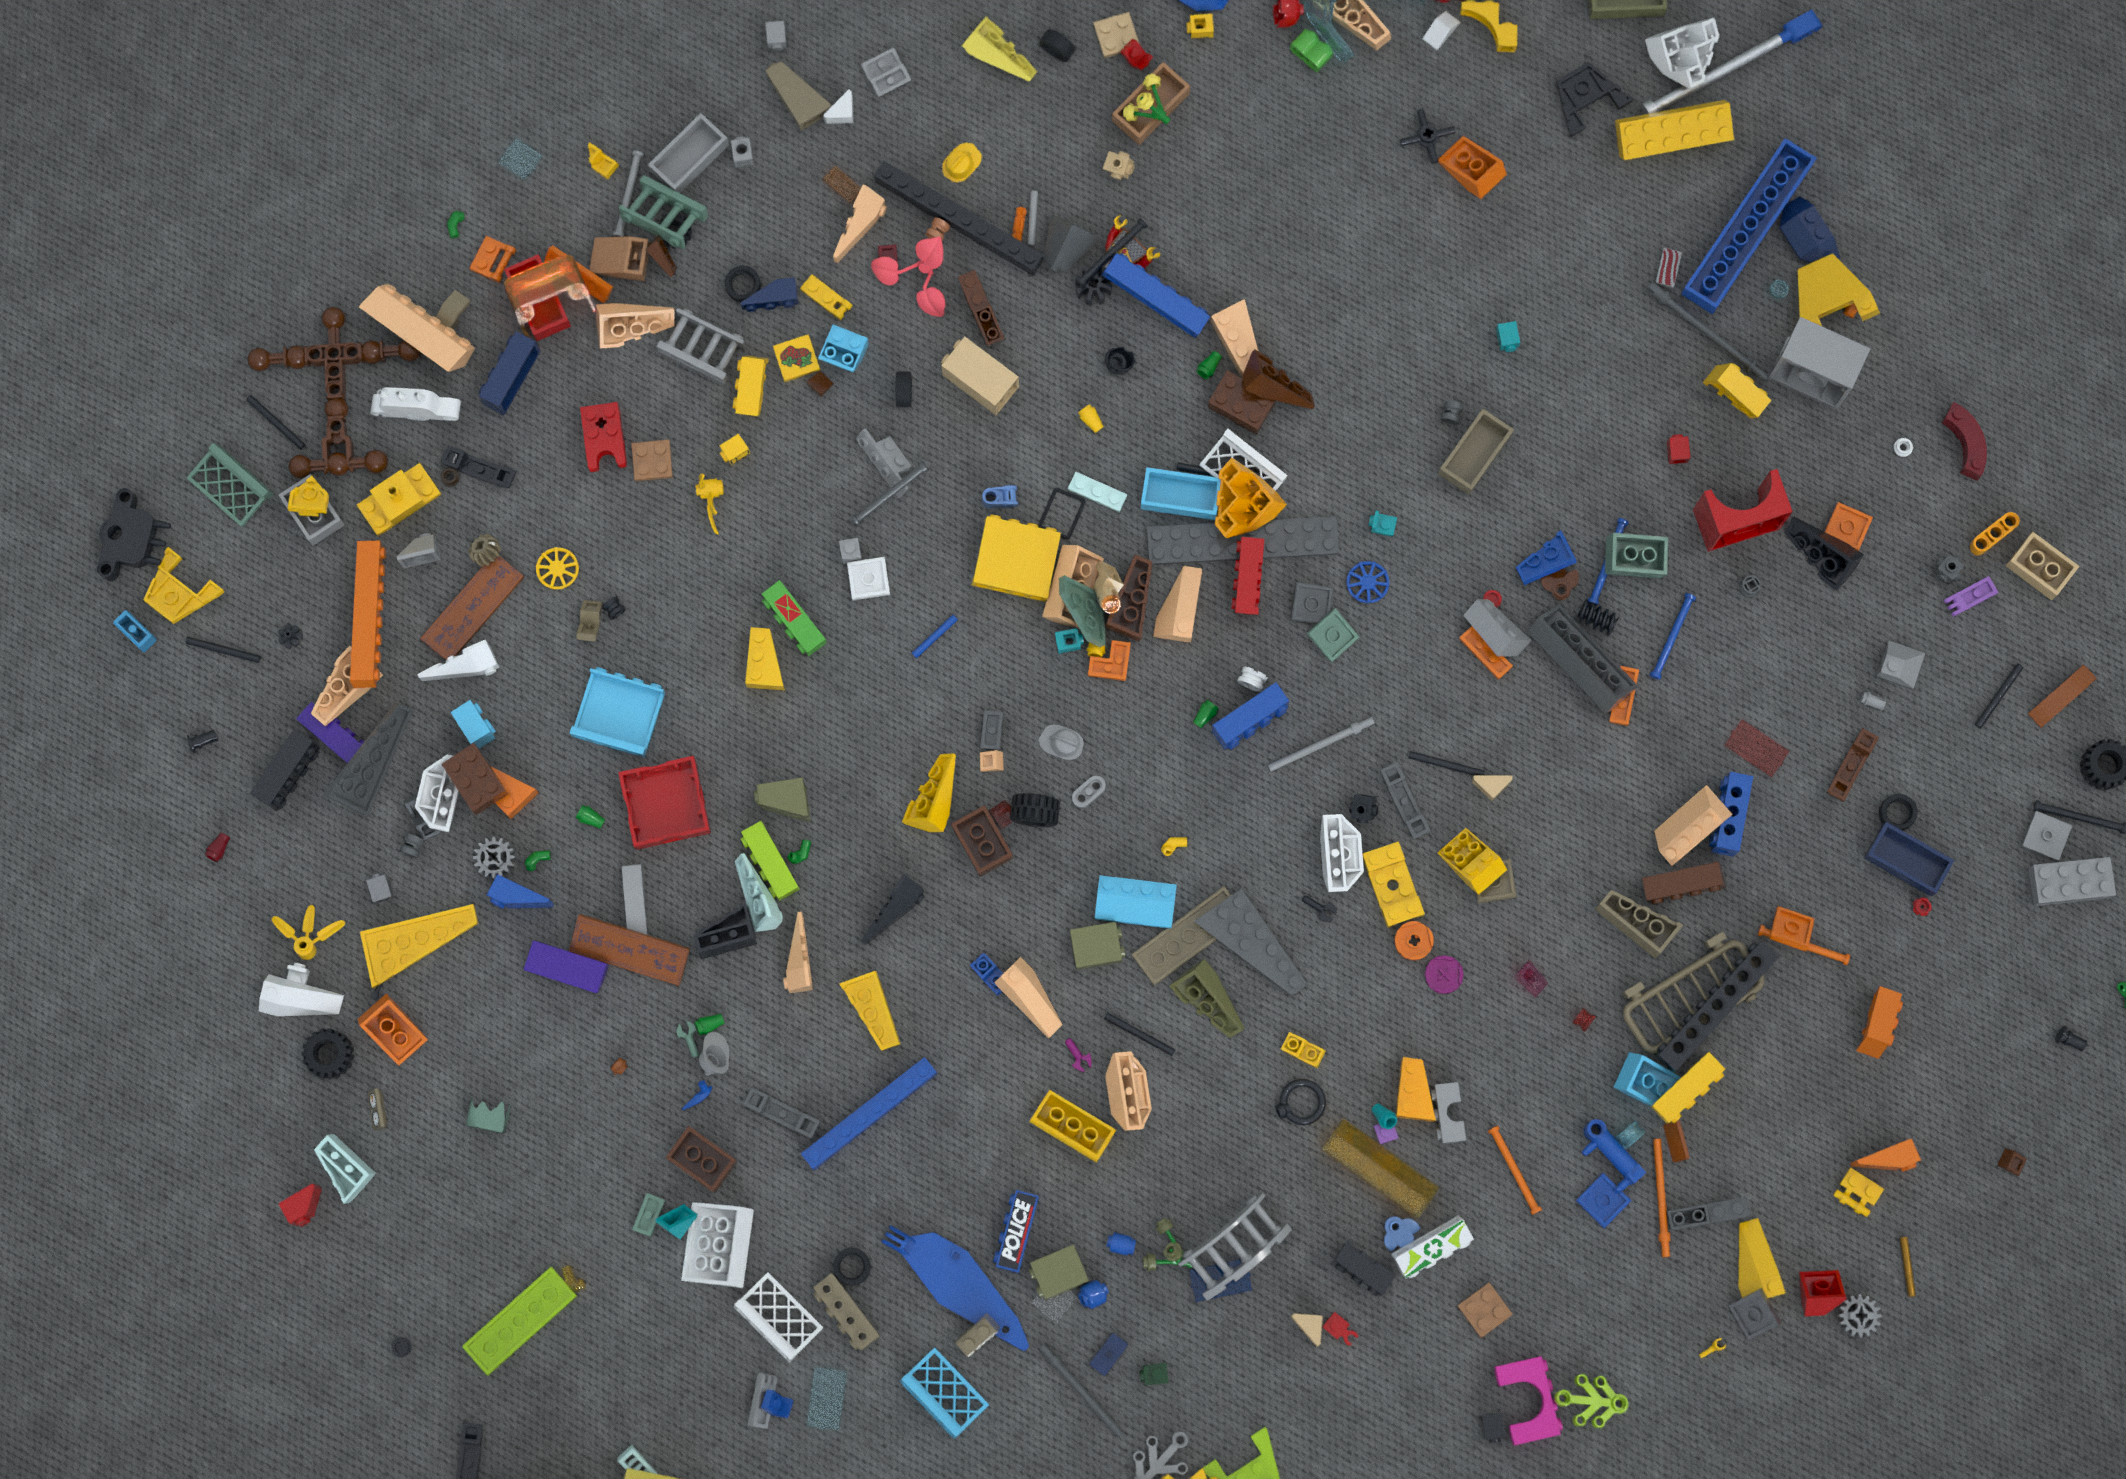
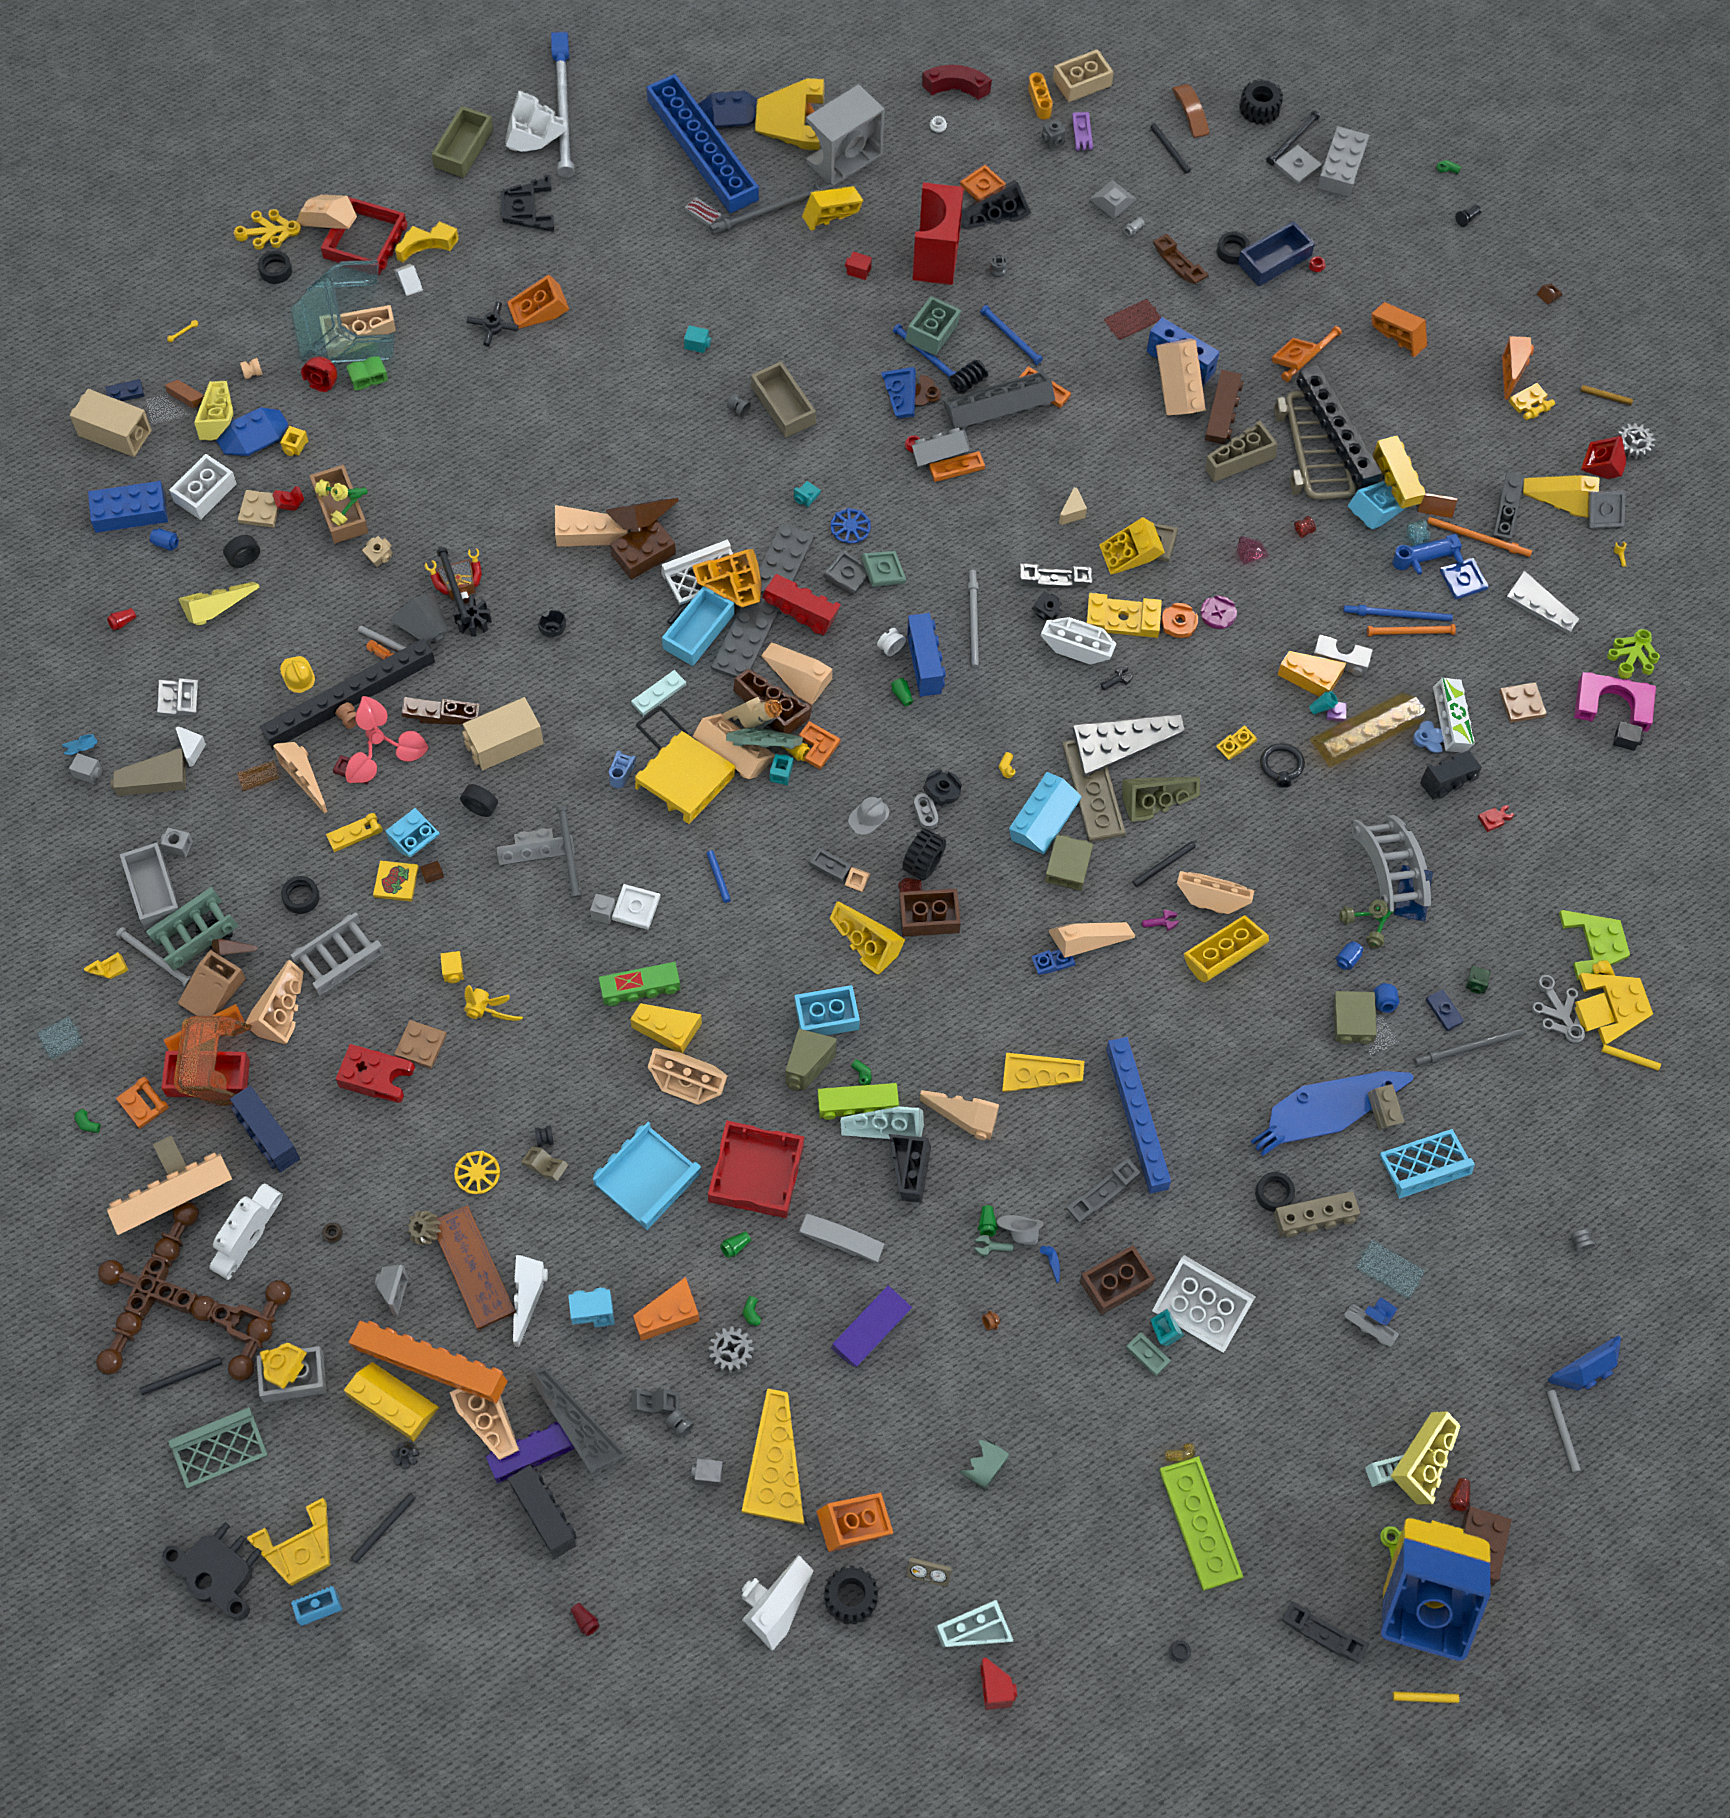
camera: 70 degrees left, 15 degrees down
black pin [187,729,218,753] -> none
yellow plant [272,905,345,960] -> none
yellow brick [357,463,441,536] -> none
white wedge [415,754,459,832] -> none
black slope [441,445,517,489] -> none
reddish brown brick [441,743,509,815] -> none
blue slope [487,874,554,909] -> none
dark orange tile [569,914,690,986] -> none
yellow wedge [733,355,769,416] -> none
white fence [734,1273,823,1363] -> none
dark blue slope [741,277,798,312] -> none
black wedge [862,874,925,945] -> none
brick [993,1190,1039,1273] -> none
yellow cone [1078,404,1104,433] -> none
blue brick [1102,253,1210,338] -> none
green cone [1196,351,1222,379] -> none
tan slope [1291,1313,1322,1347] -> none
black bar [1408,751,1485,776] -> none
yellow brick [1615,100,1734,160] -> none
clear light blue plate [1770,280,1789,299] -> none
none -> dark azure plate [62,734,97,755]
none -> yellow slope [344,1362,439,1442]
none -> light nougat wedge [648,1048,728,1105]
none -> medium azure brick [795,985,860,1036]
none -> black plate [923,770,962,806]
none -> blue bar [1343,605,1453,622]
none -> wing [1506,571,1579,635]

